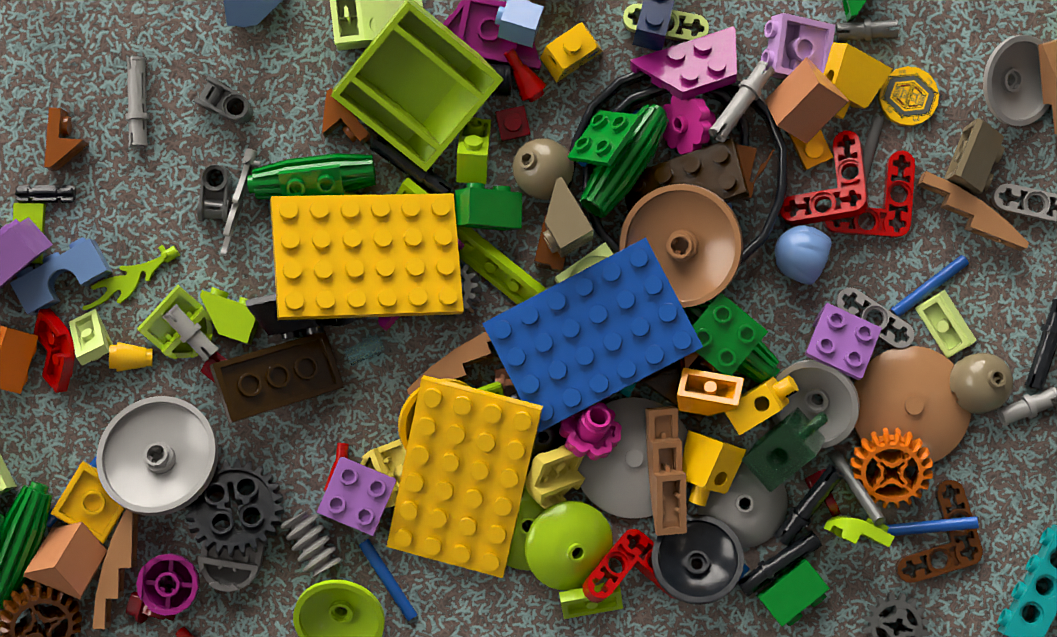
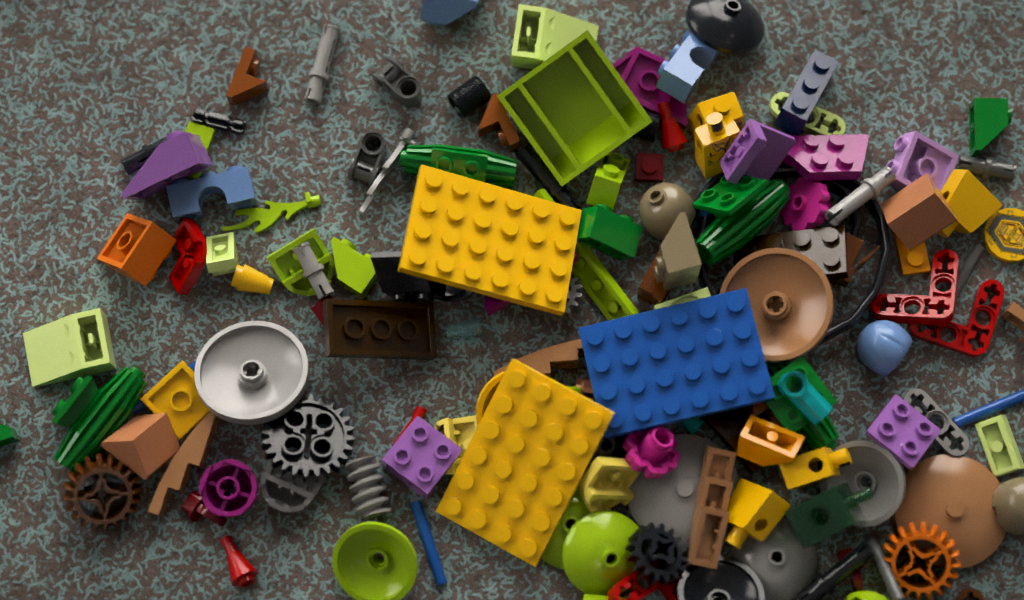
camera: 10 degrees right, 10 degrees down
none -> black piece [447,76,491,119]
none -> black gear [625,522,688,586]
none -> yellow torso [694,112,741,179]
none -> medium lavender bracket [719,119,796,184]
none -> teal piece [778,371,833,425]

